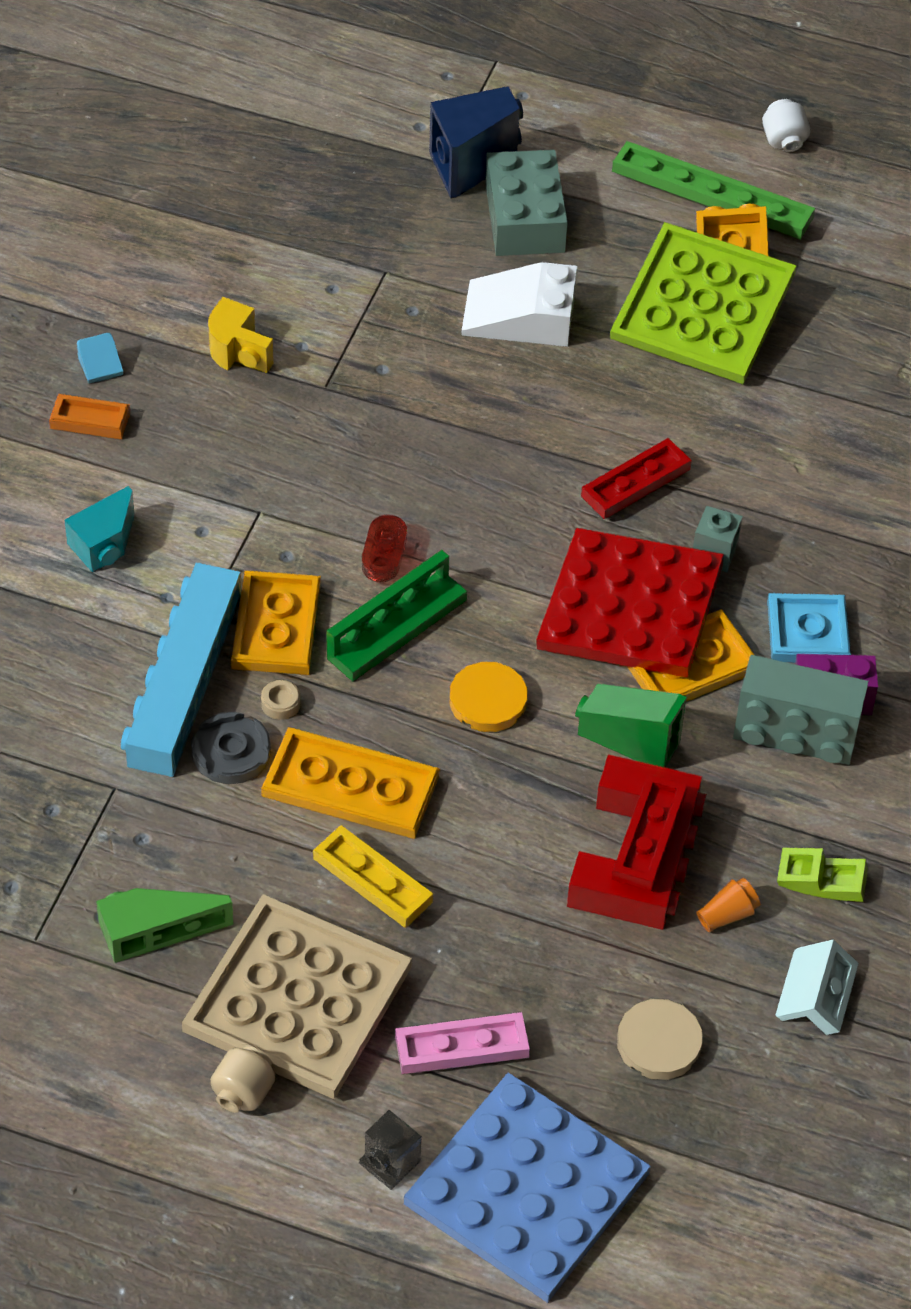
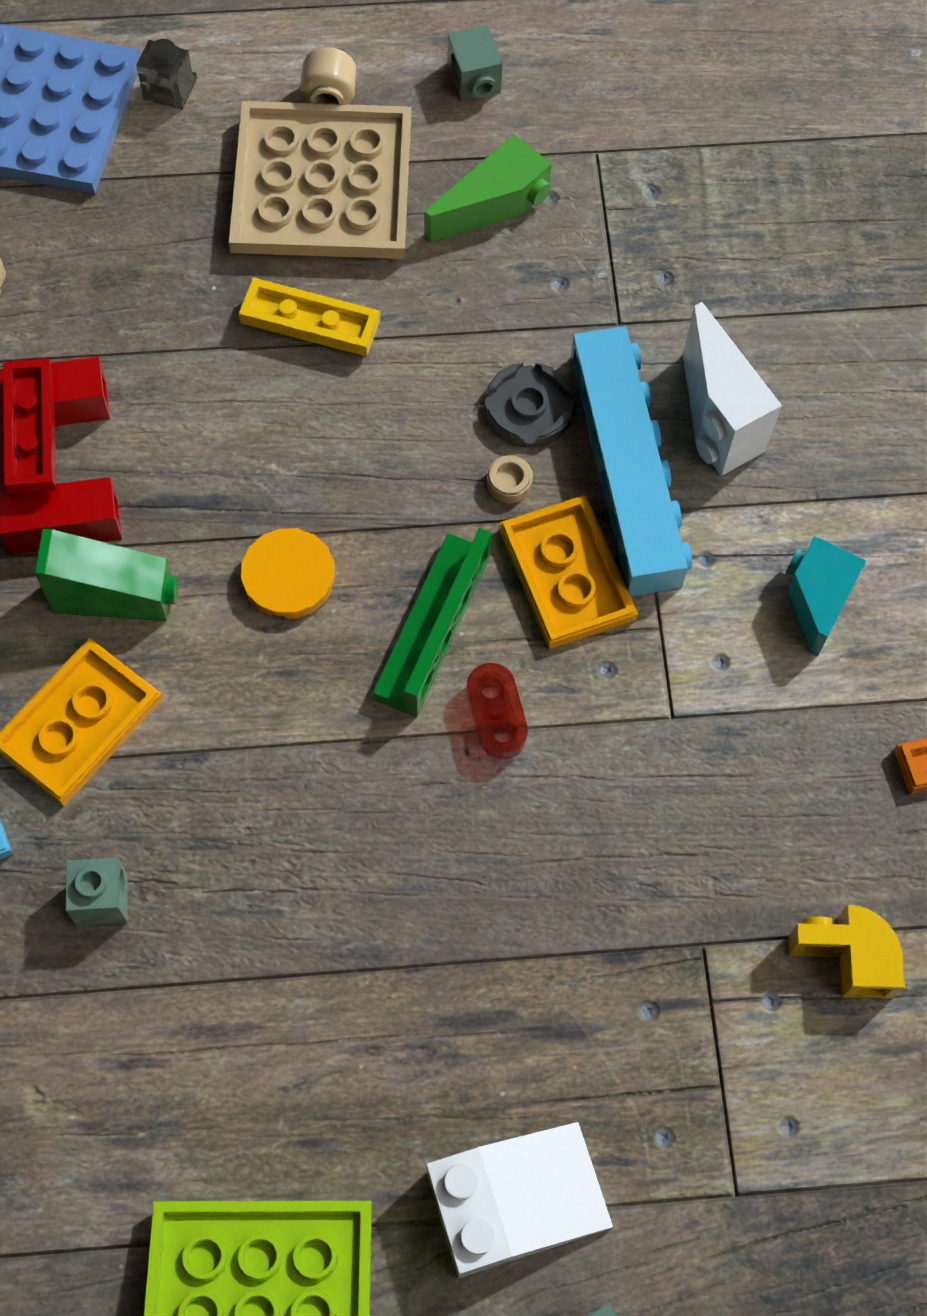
camera: 155 degrees right, 15 degrees up
light orange tile [261,727,440,839] -> none
bright pink plate [395,1012,530,1074] -> none
red plate [536,528,724,678] -> none
red plate [581,438,692,520] -> none
none -> sand green brick [447,25,503,101]
none -> white slope [683,302,782,476]

